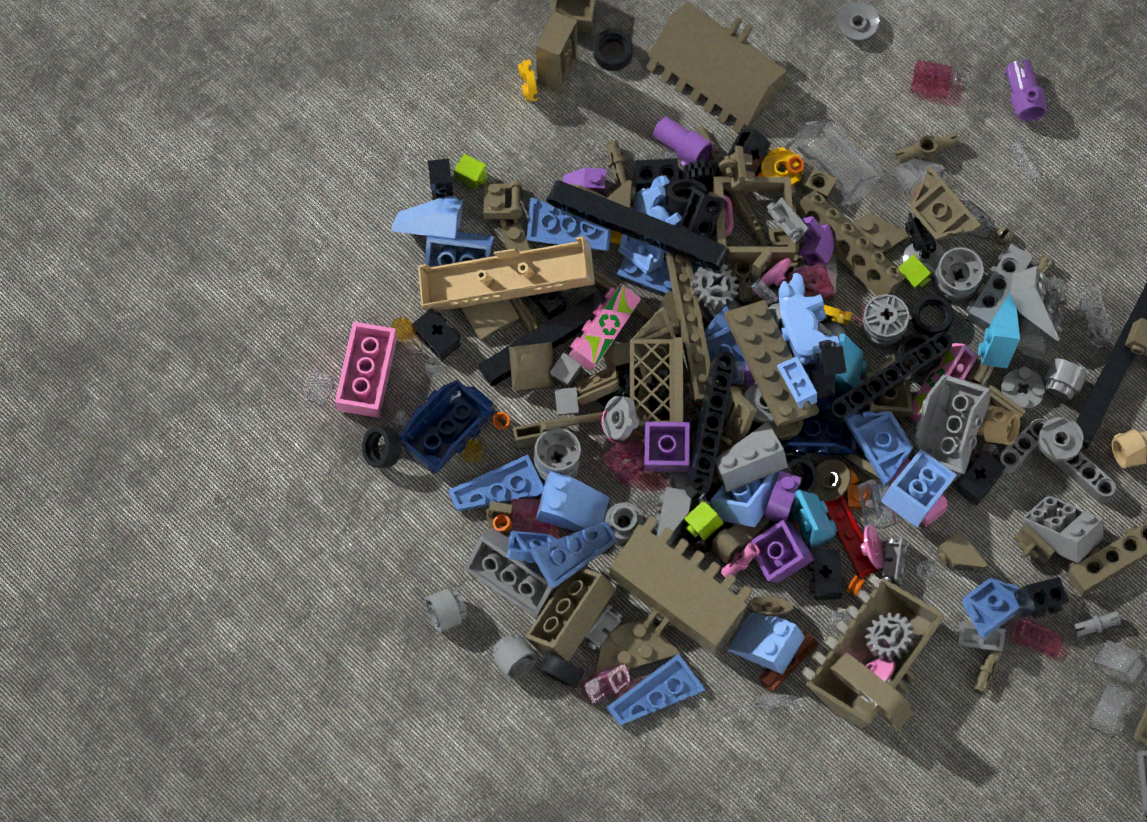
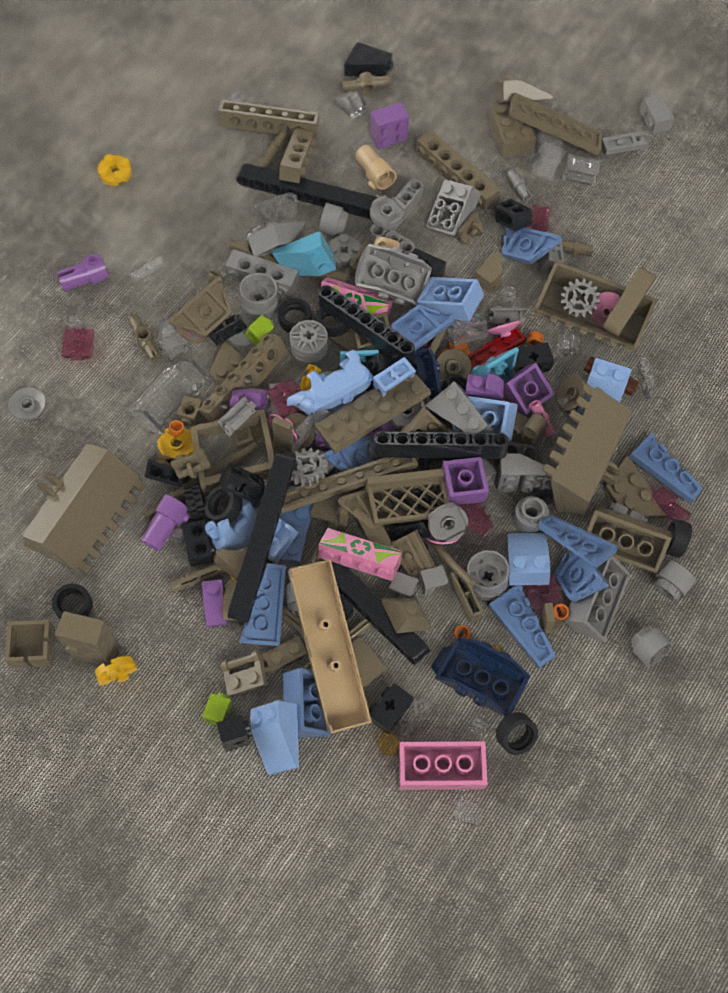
camera: 105 degrees left, 5 degrees down
lime brick [684,500,723,541] -> none
black brick [813,340,847,376] -> none

